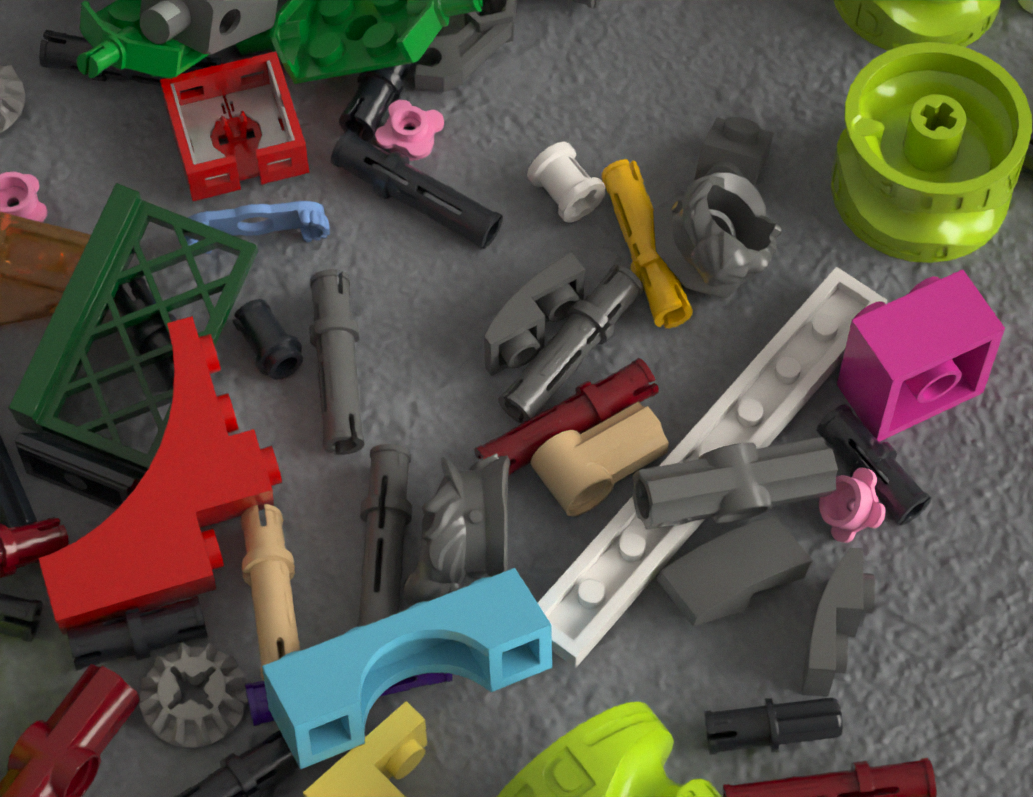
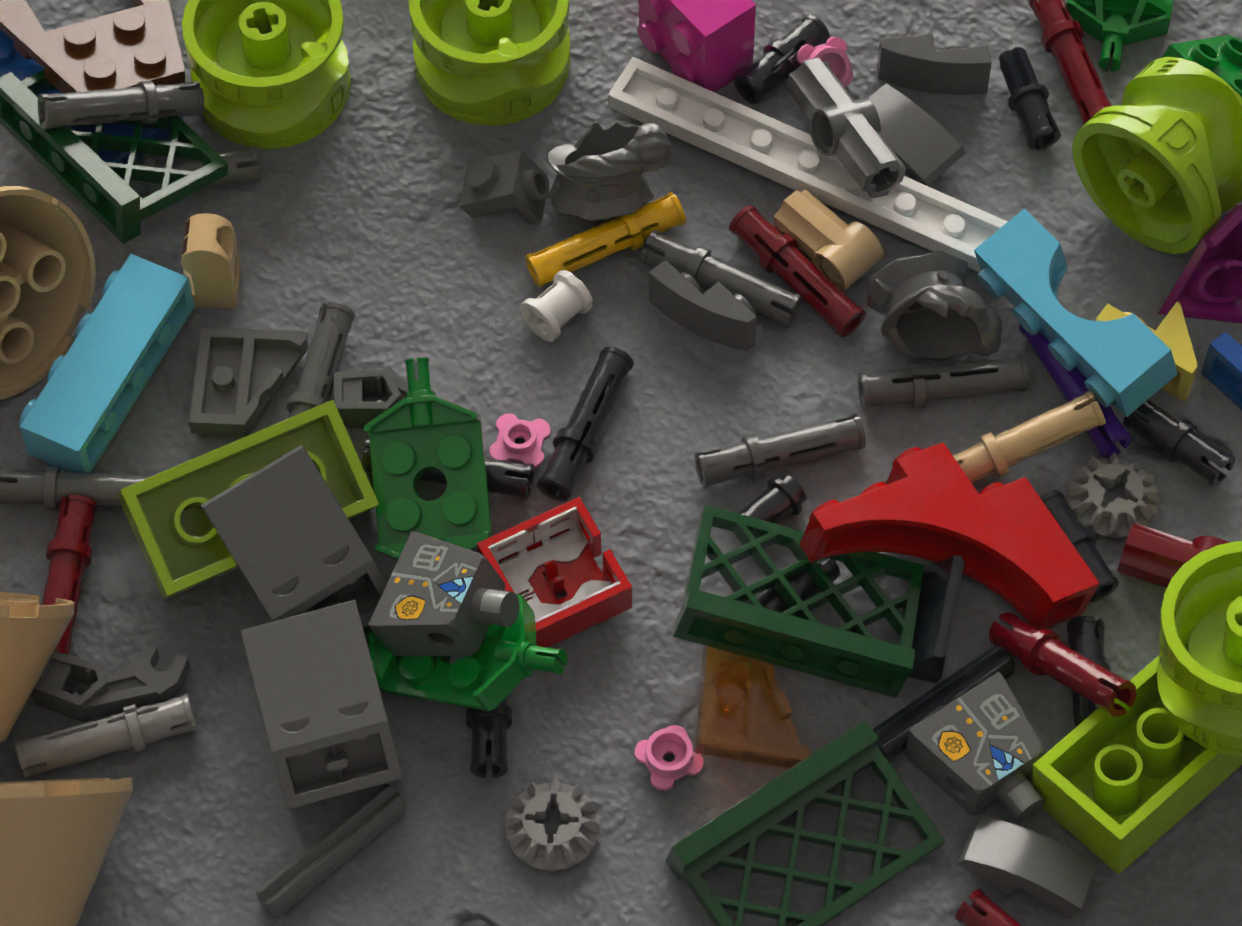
camera: 100 degrees left, 0 degrees up
medium blue piece [184,201,330,254] -> none

